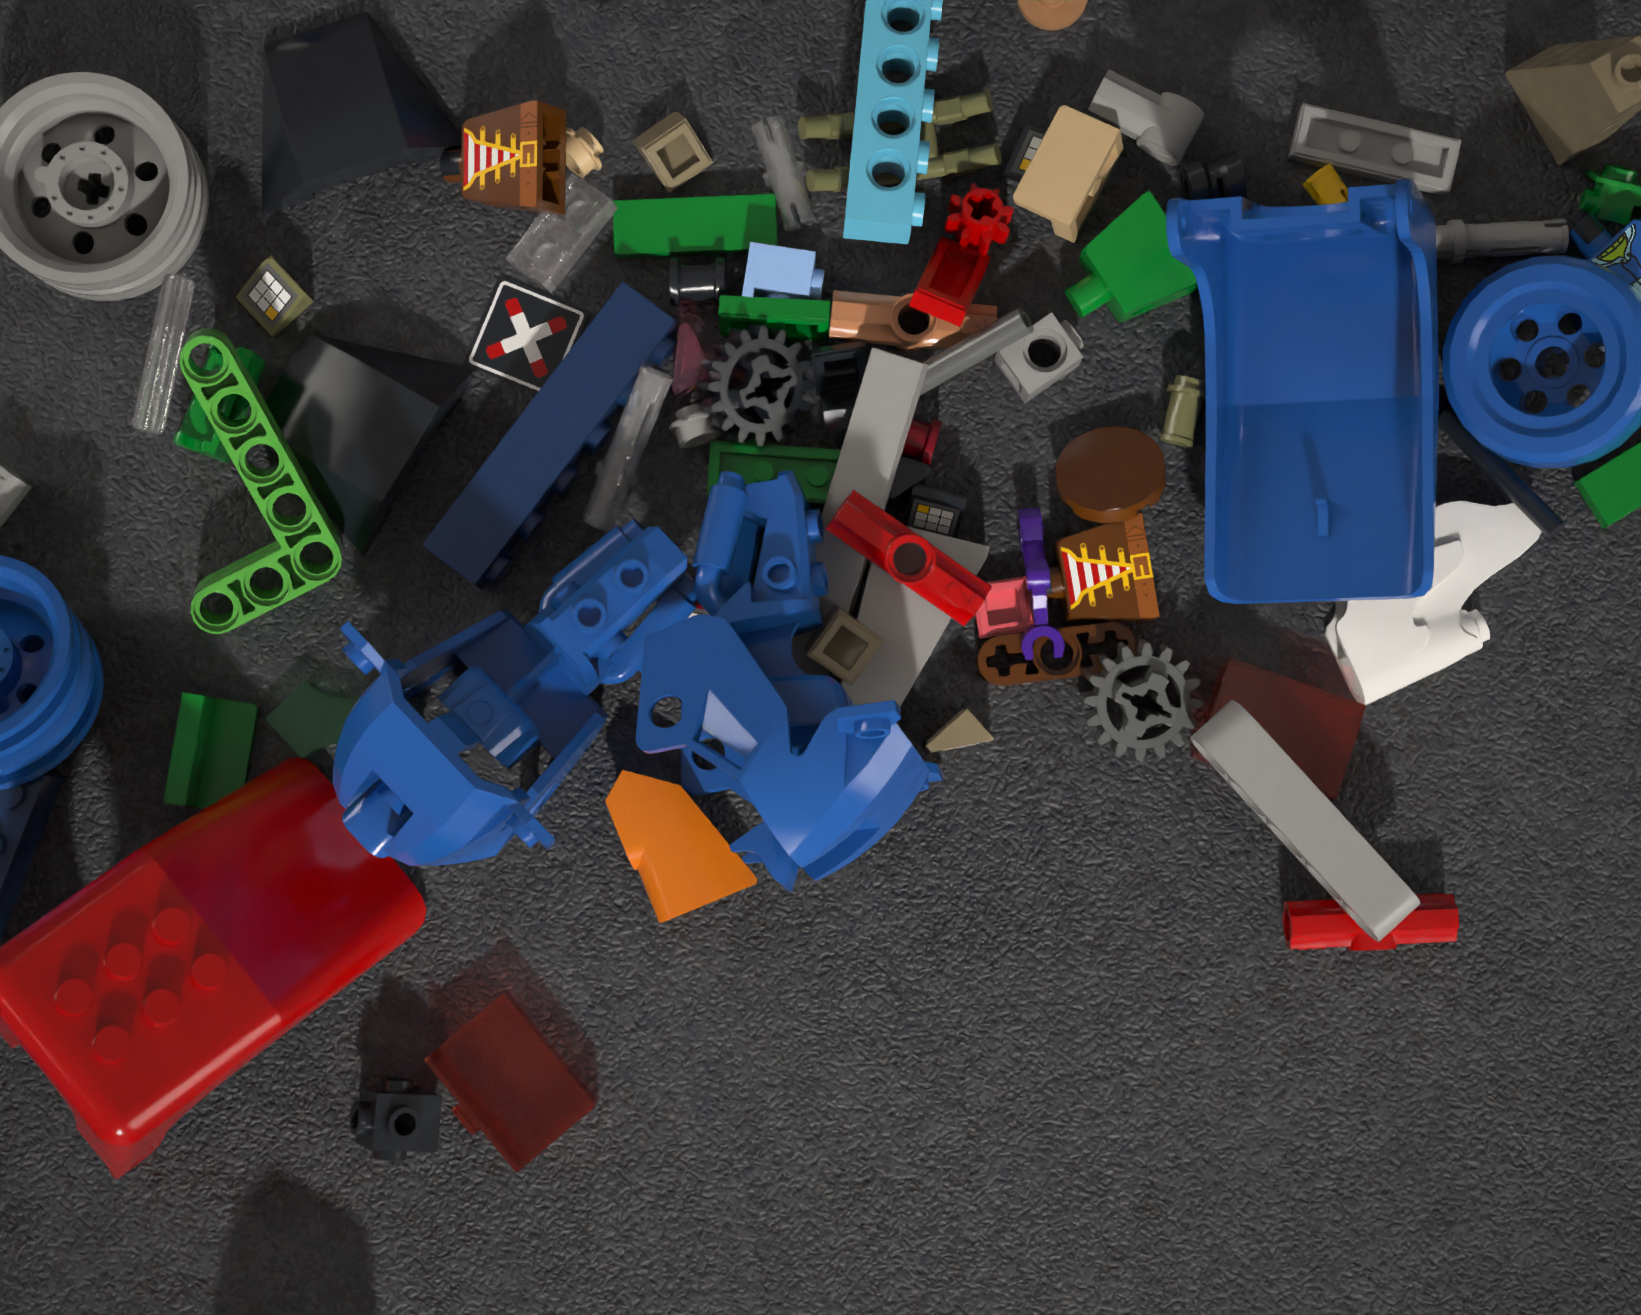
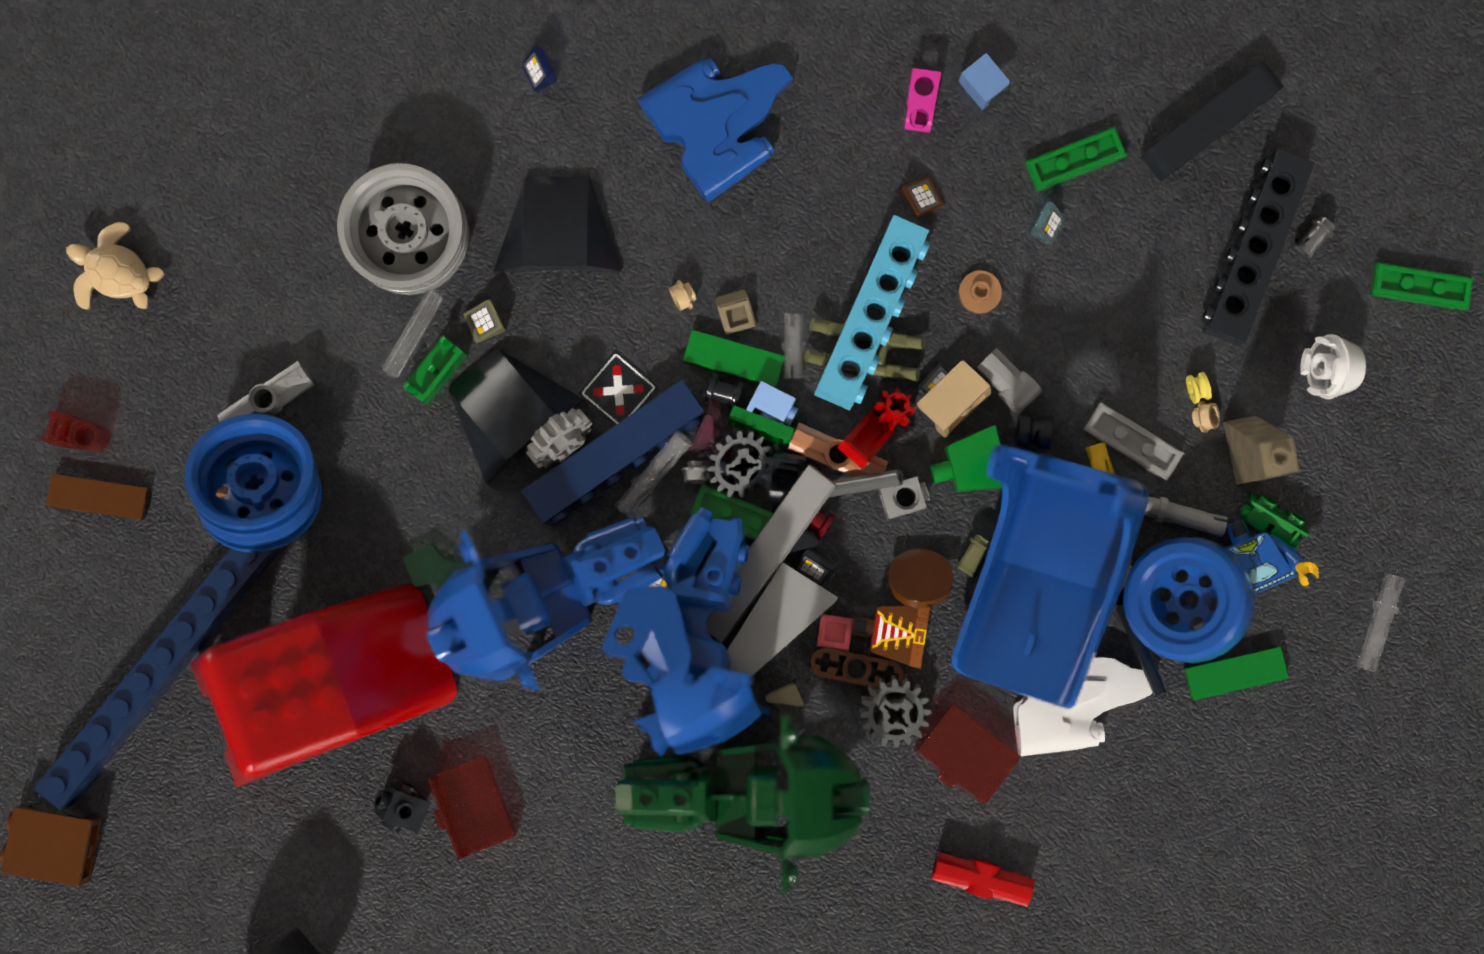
camera: 25 degrees right, 0 degrees up
green panel [163,692,259,808] -> none
bright green beam [179,328,342,634] -> none
reddish brown torso [440,100,566,215] -> none
clear plate [505,174,618,294] -> none
orange panel [605,770,757,924] -> none
dark tan slope [804,604,884,686] -> none
red piece [825,489,992,626] -> none
dark purple piece [1018,507,1065,660] -> none
light grey beam [1190,700,1421,942] -> none
none -> light grey gear [526,408,592,468]
none -> dark green piece [615,715,870,894]
none -> light yellow bush [1186,372,1212,404]
none -> tan plate [1192,401,1220,433]

